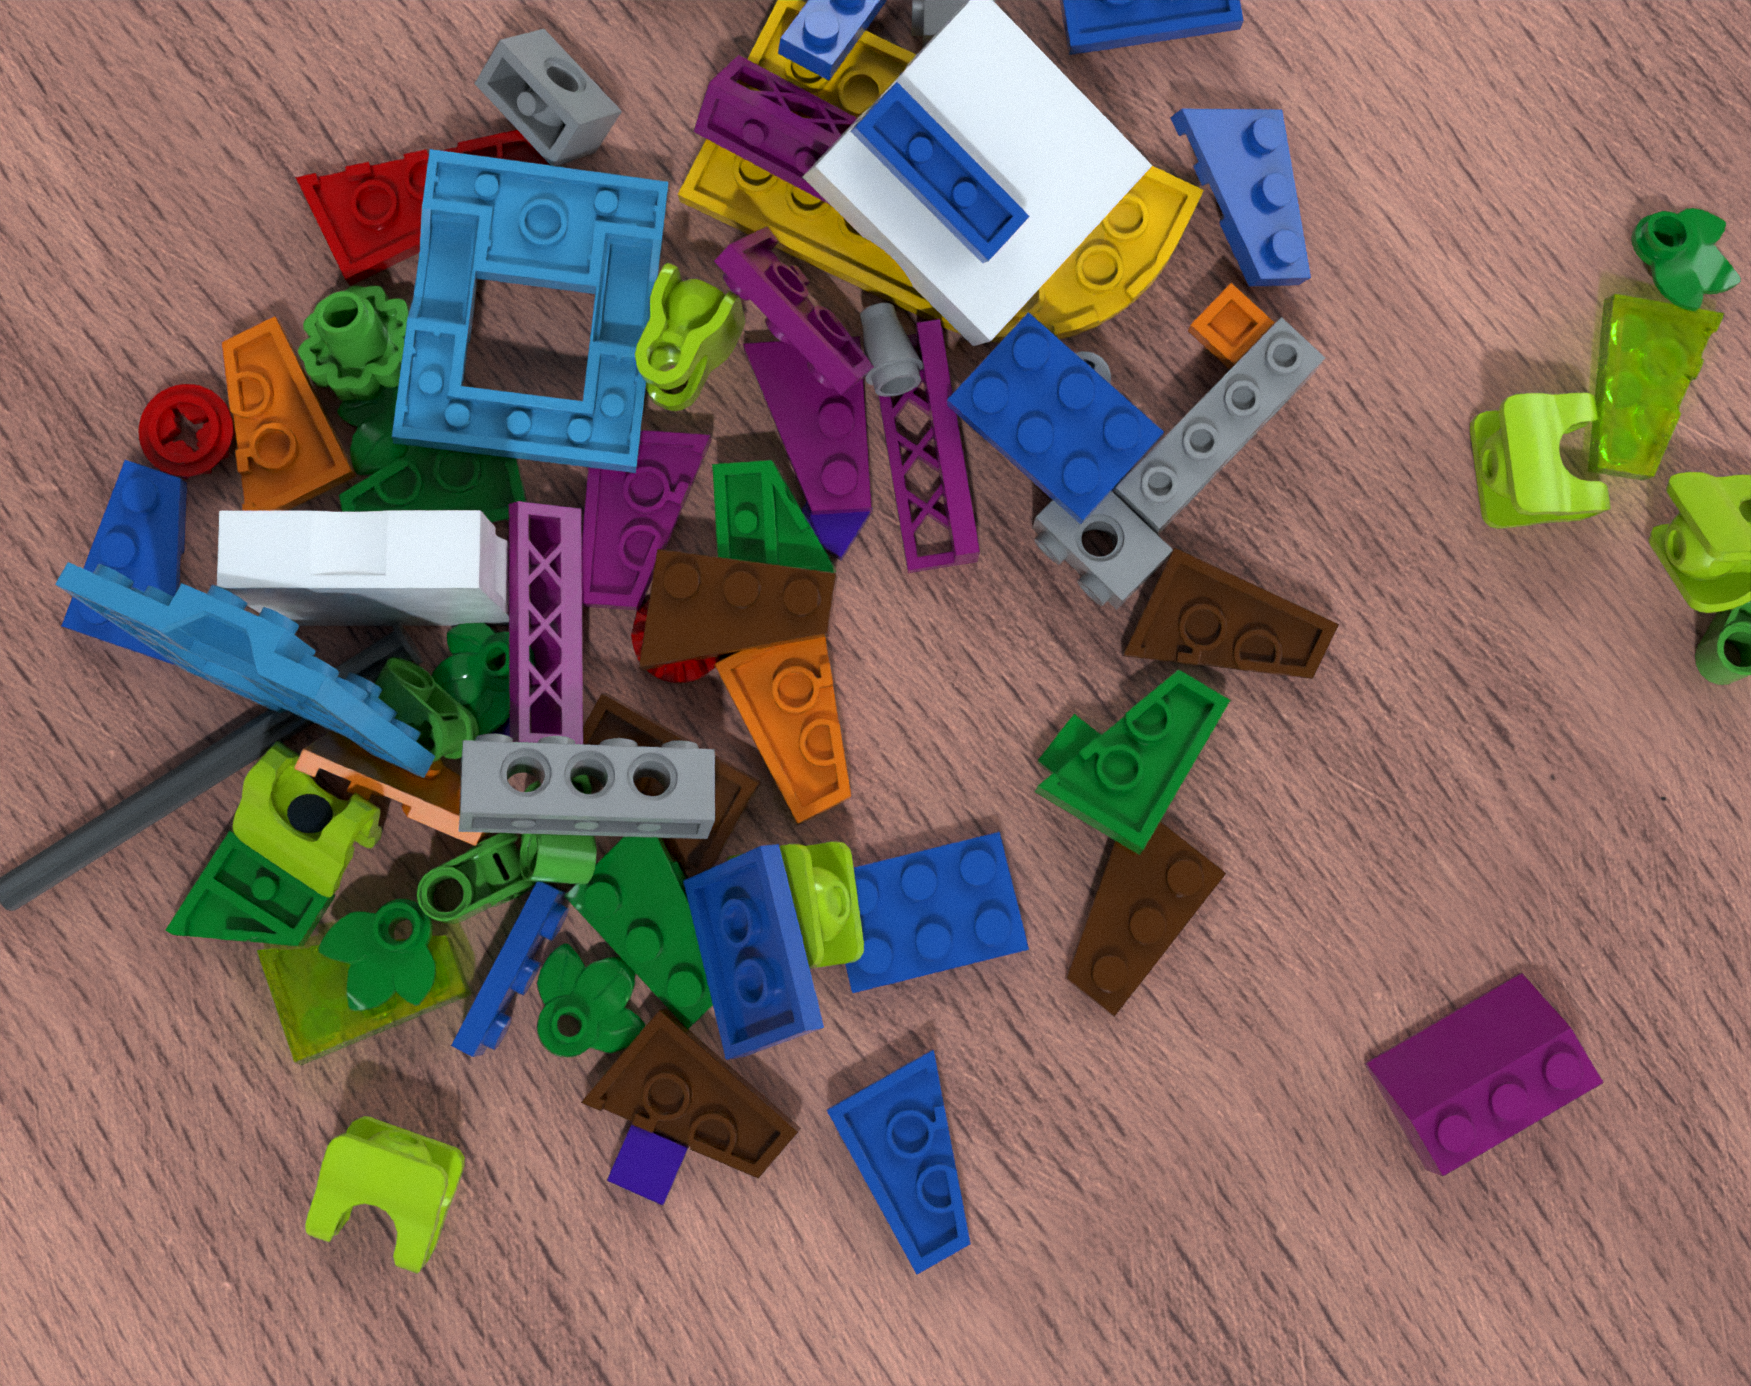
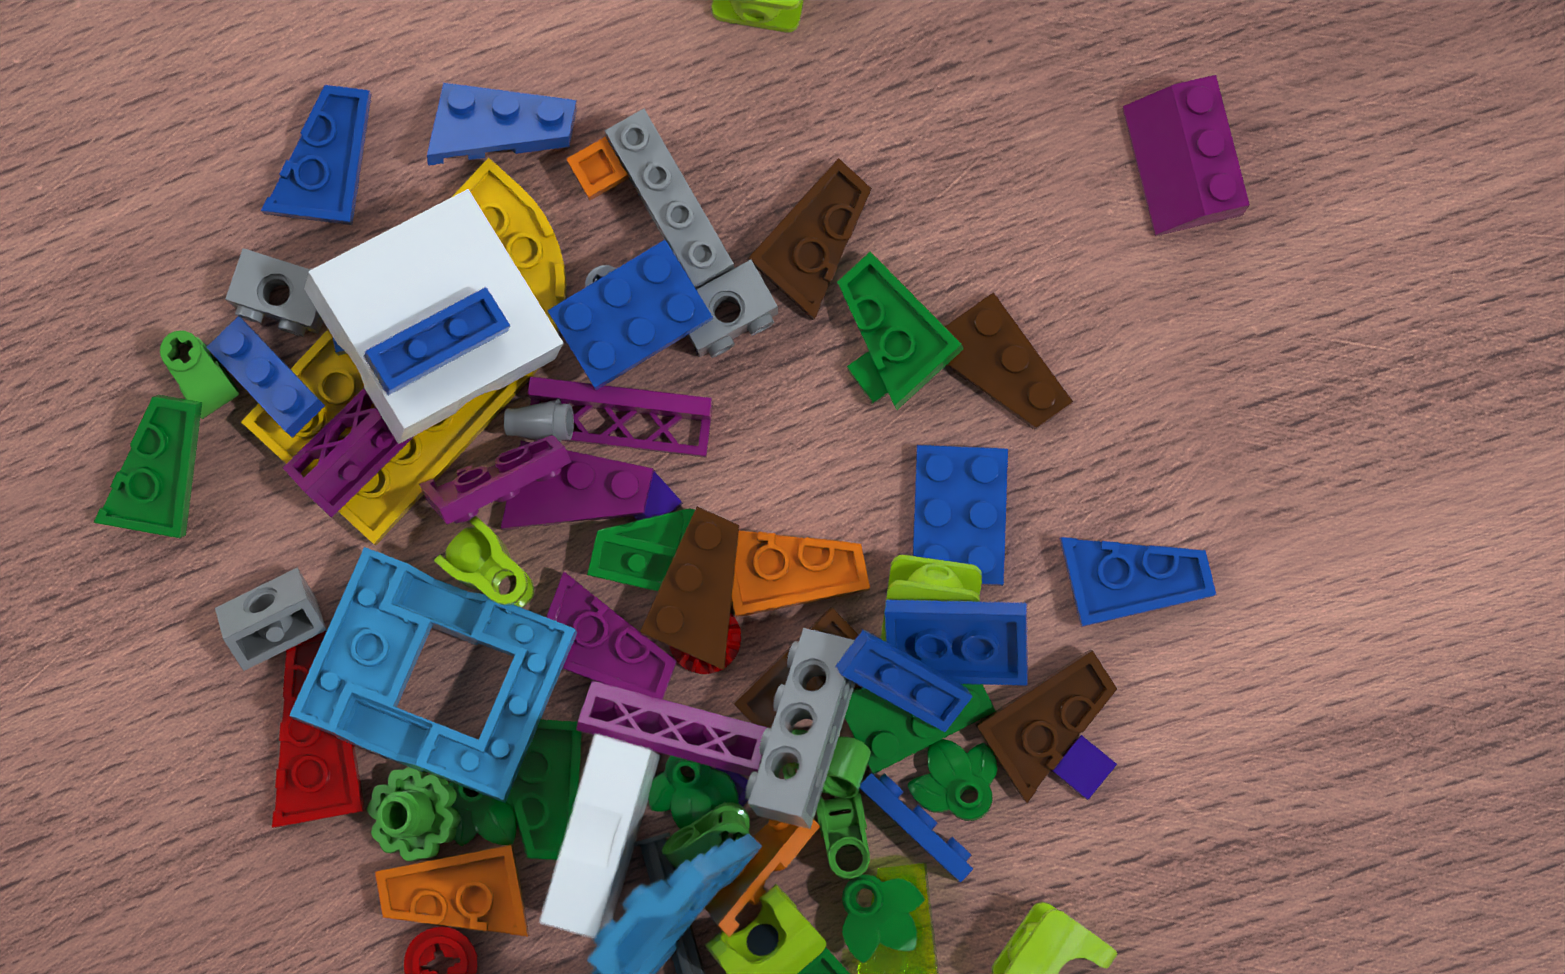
camera: 70 degrees left, 0 degrees up
none -> blue plate [836,629,973,732]

